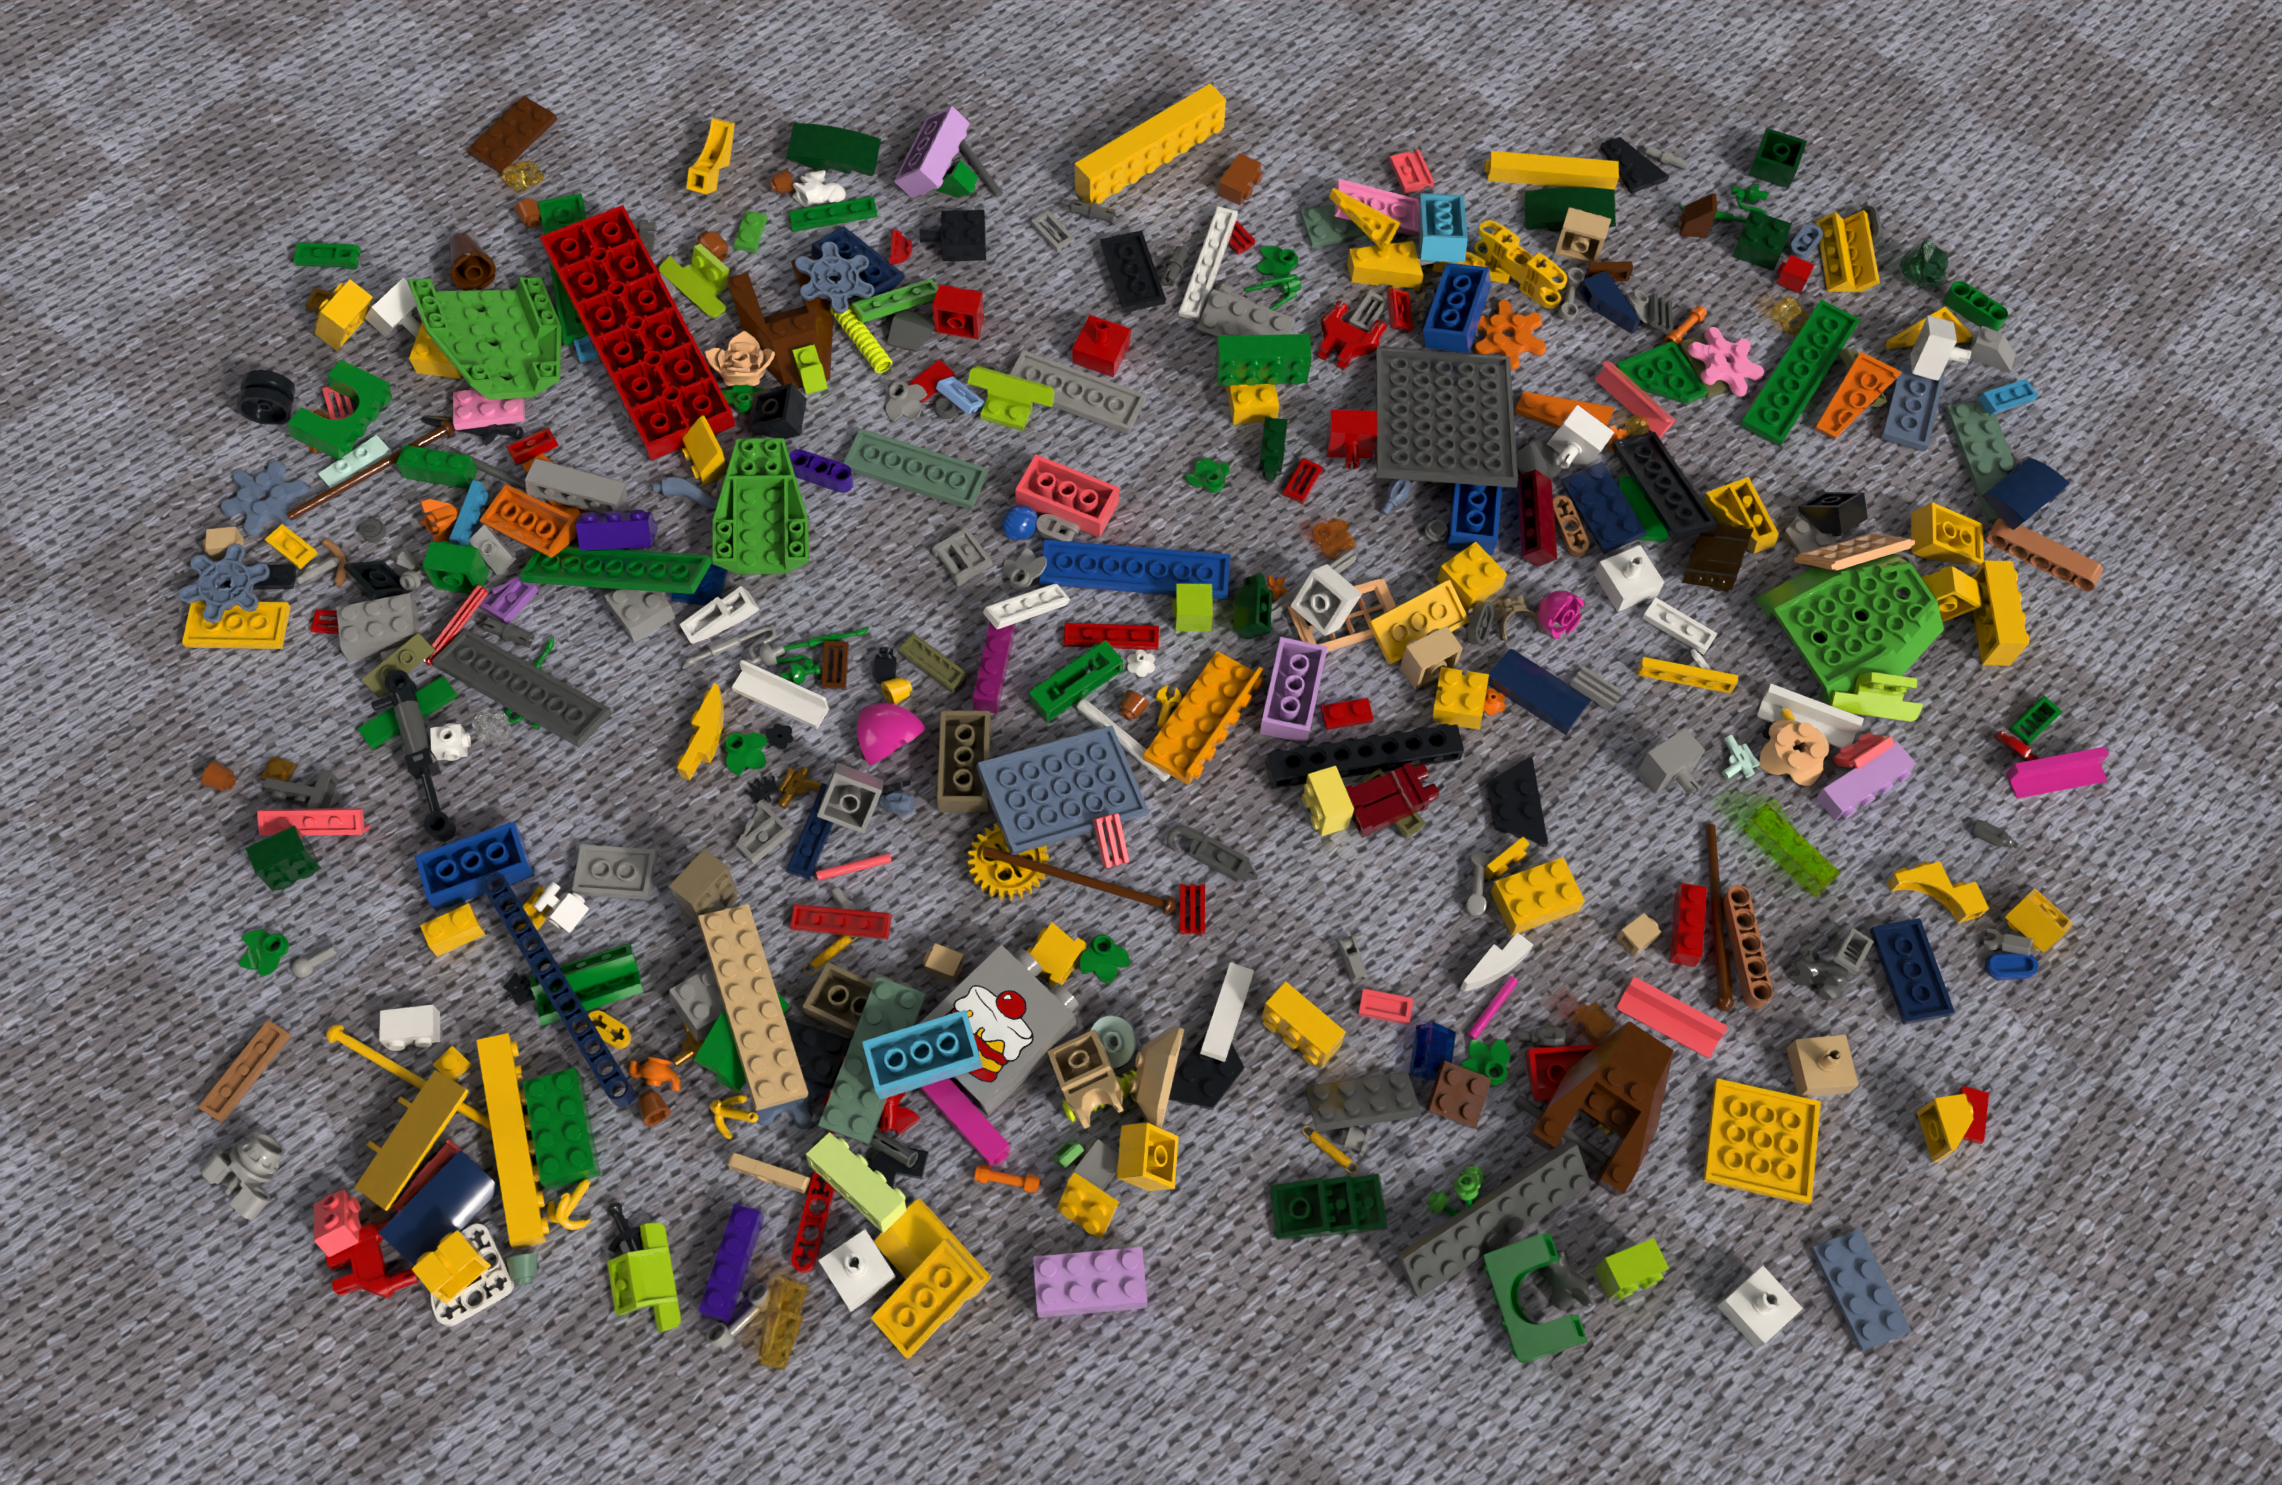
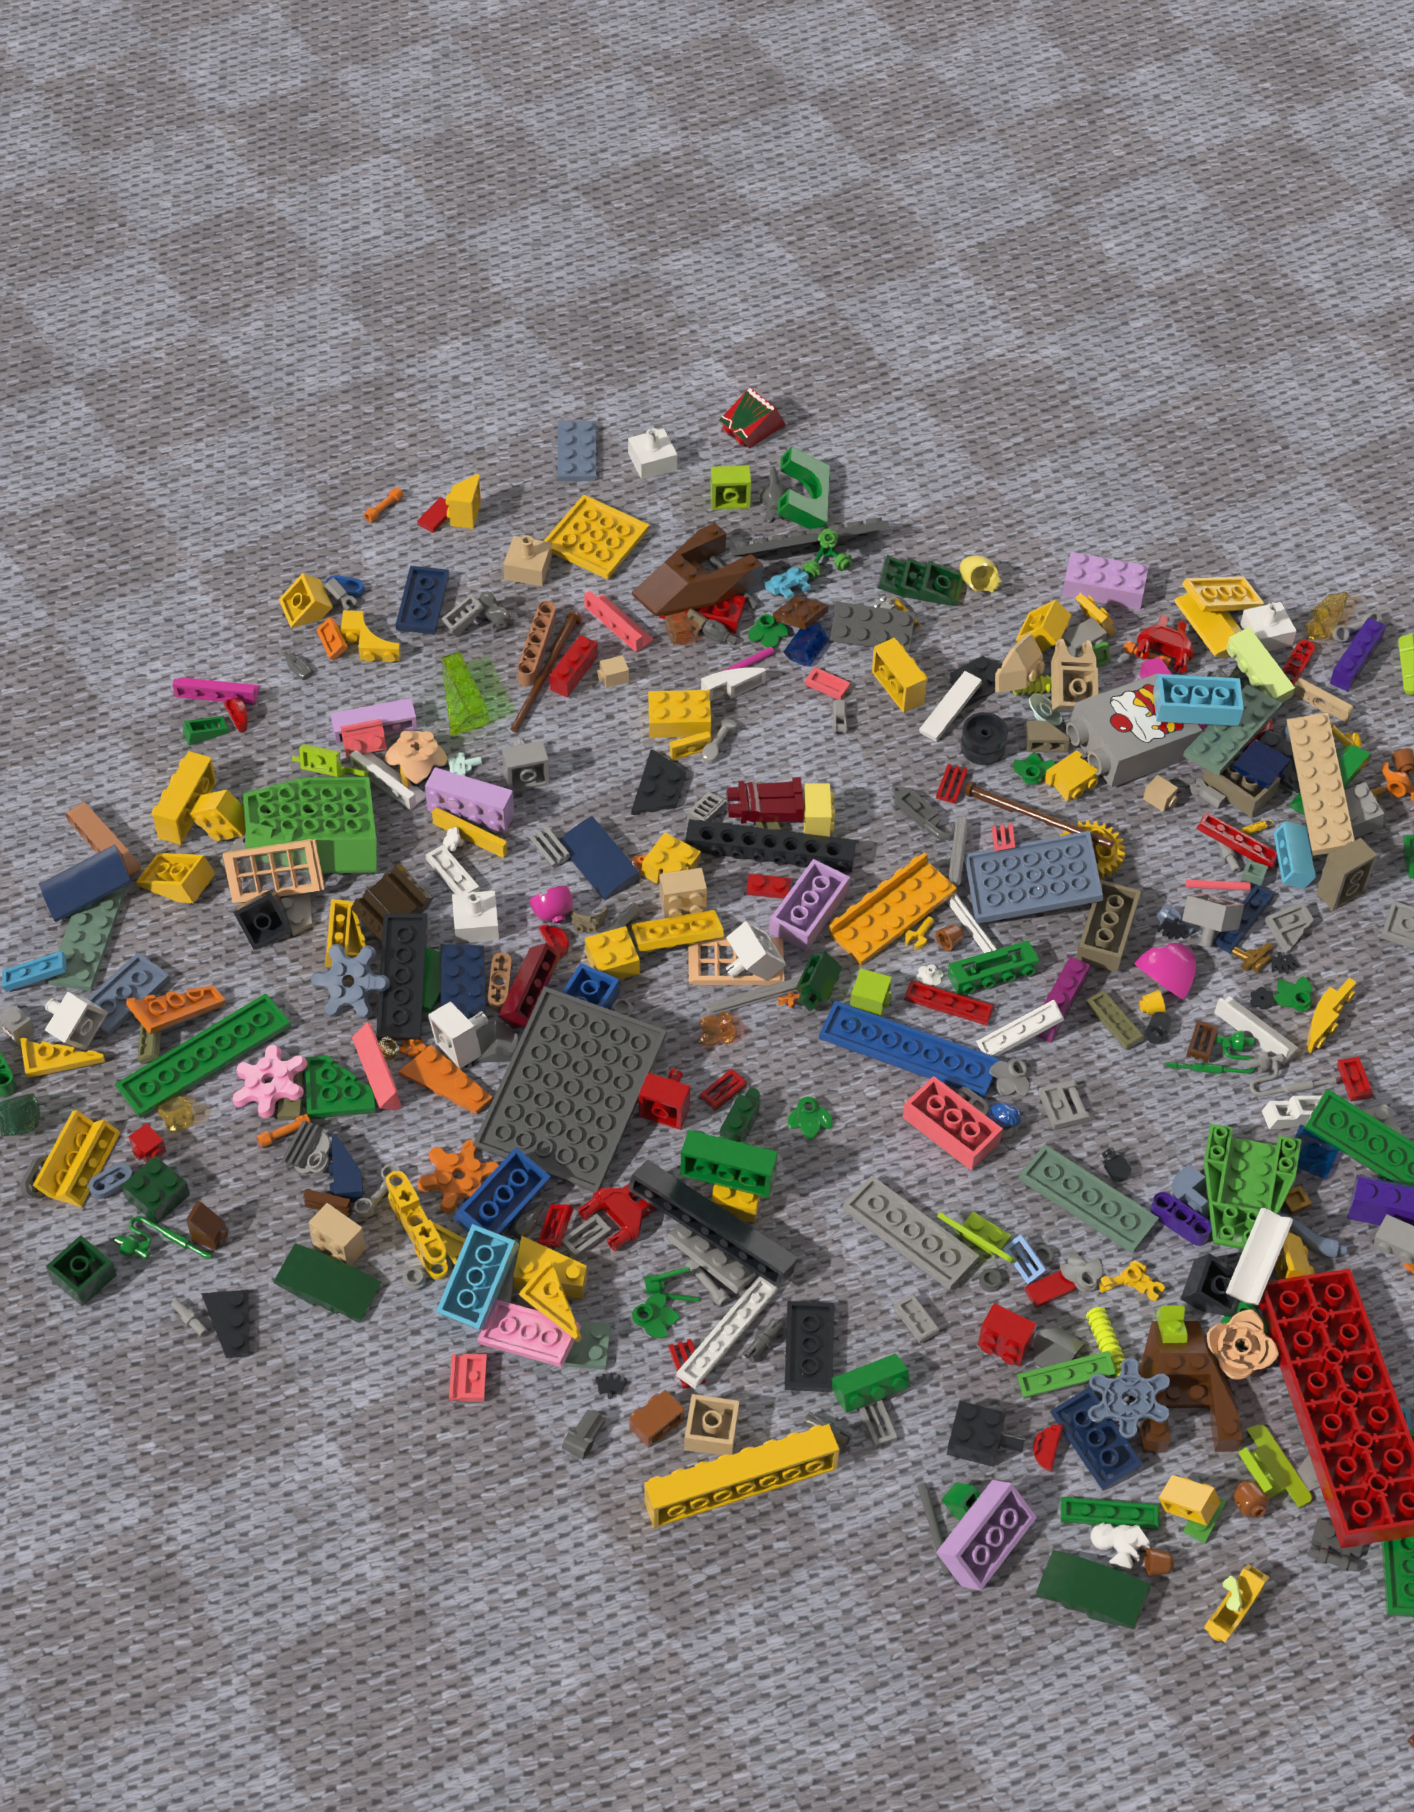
camera: 160 degrees left, 10 degrees down
red brick [1073,315,1131,378] -> none
yellow brick [1484,151,1619,190] -> none
none -> sand blue plate [311,944,390,1019]
none -> orange plate [316,617,348,660]
none -> orange bar [363,487,404,523]
none -> lavender brick [425,768,514,834]
none -> red tile [538,924,569,960]
none -> dark grey piece [562,1409,605,1460]
none -> black piece [595,1373,627,1399]
none -> black brick [628,1160,798,1288]
none -> tan brick [684,1394,740,1456]
none -> dark tan tile [687,608,707,636]
none -> light grey slope [687,792,727,822]
none -> slope [719,387,786,449]
none -> medium azure plate [764,567,811,599]
none -> green brick [832,1353,911,1413]
none -> light grey plate [893,1294,940,1344]
none -> light grey axle [948,816,968,886]
none -> light yellow helmet [959,555,1002,593]
none -> black wheel [960,712,1008,765]
none -> dark tan slope [1025,720,1070,753]
none -> yellow piece [1098,1261,1165,1301]
none -> black arm [1102,1147,1132,1183]
none -> red connector [1136,614,1194,673]
none -> yellow brick [1159,1475,1221,1526]
none -> sand blue brick [1172,1164,1210,1218]
none -> yellowish green piece [1222,1576,1242,1612]
none -> white panel [1226,1208,1293,1305]
none -> clear blue tile [1232,739,1291,789]
none -> sand green plate [1241,860,1268,886]
none -> medium azure brick [1274,821,1316,888]
none -> pearl gold plate [1283,1185,1312,1215]
none -> red plate [1337,1057,1373,1102]

